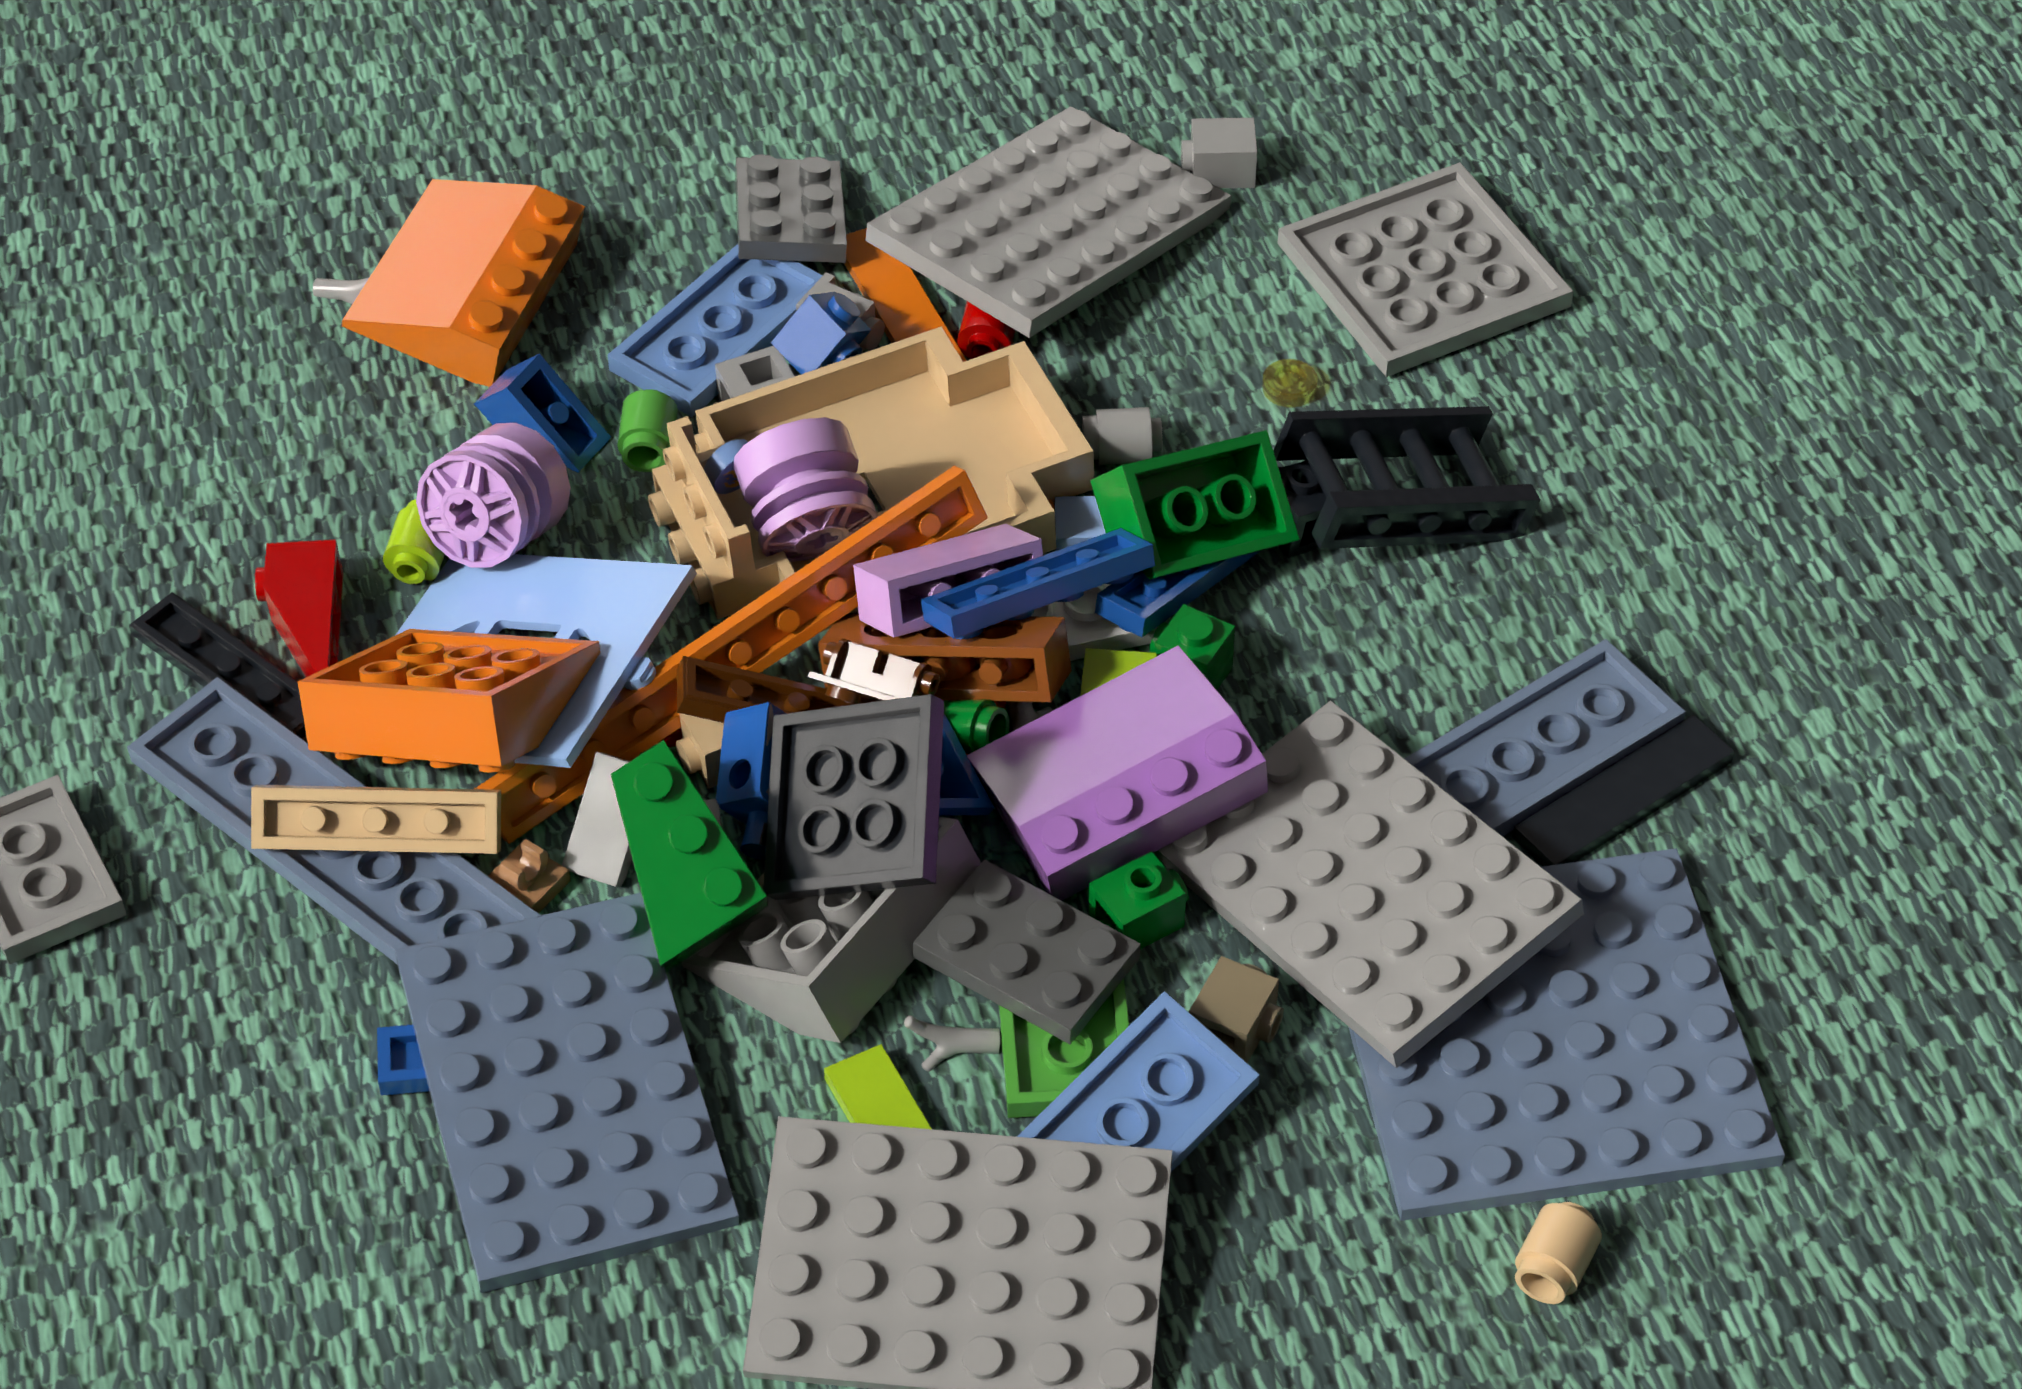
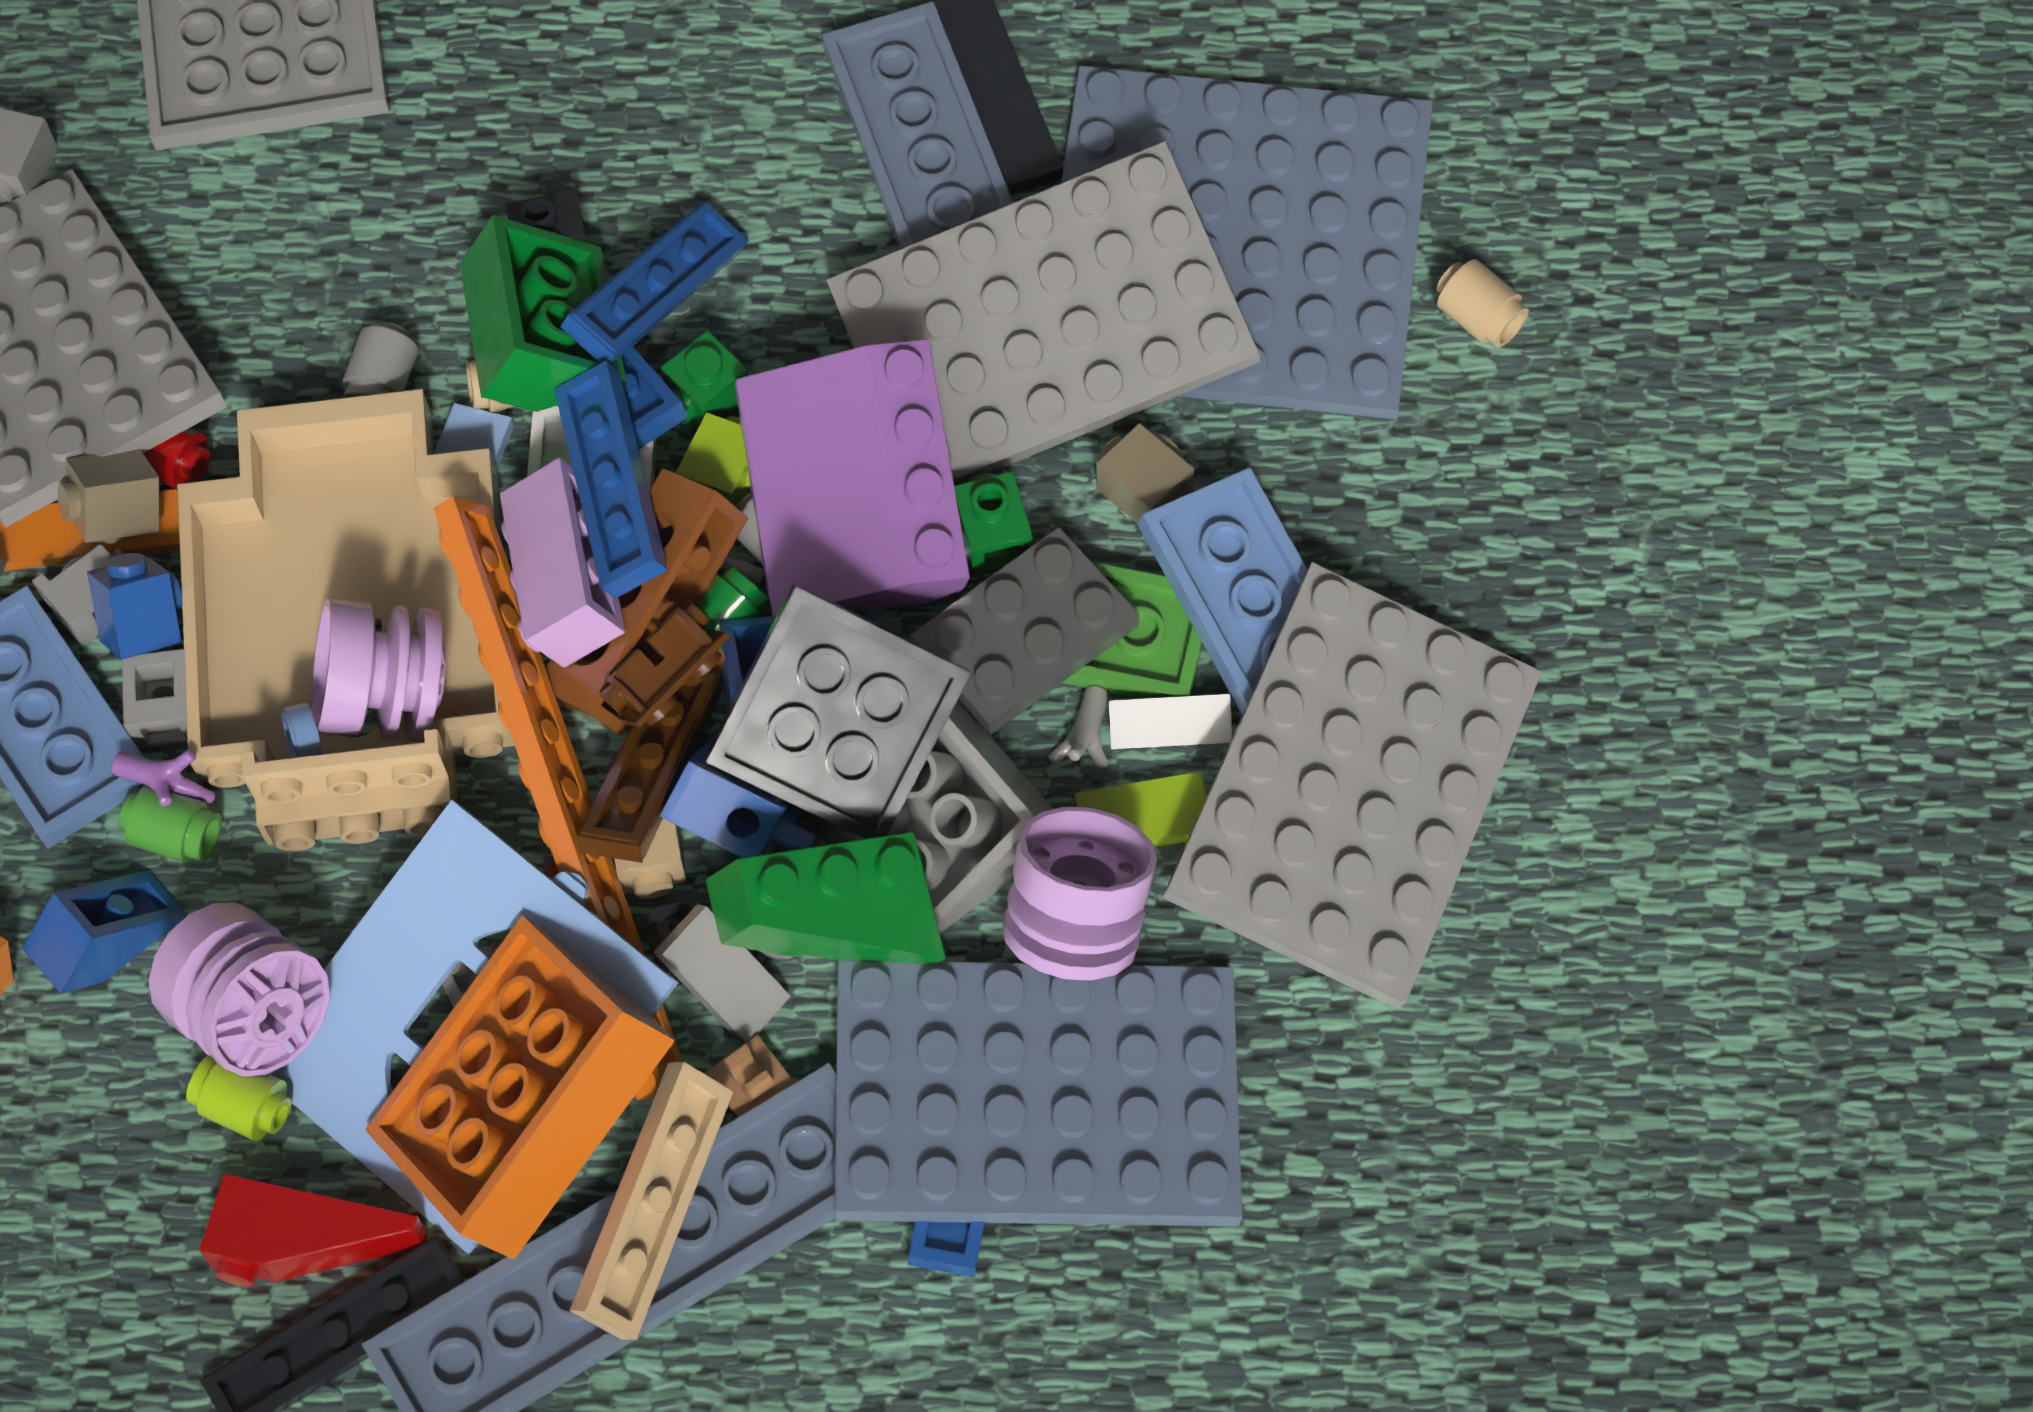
camera: 70 degrees left, 15 degrees up
clear yellow tile [1262,359,1318,408] -> none
black fence [1273,406,1541,549] -> none
none -> dark tan brick [58,449,159,544]
none -> medium lavender bar [112,750,215,806]
none -> blue tile [561,201,749,365]
none -> lavender wheel [1002,807,1157,980]
none -> white sticker [1109,694,1232,749]

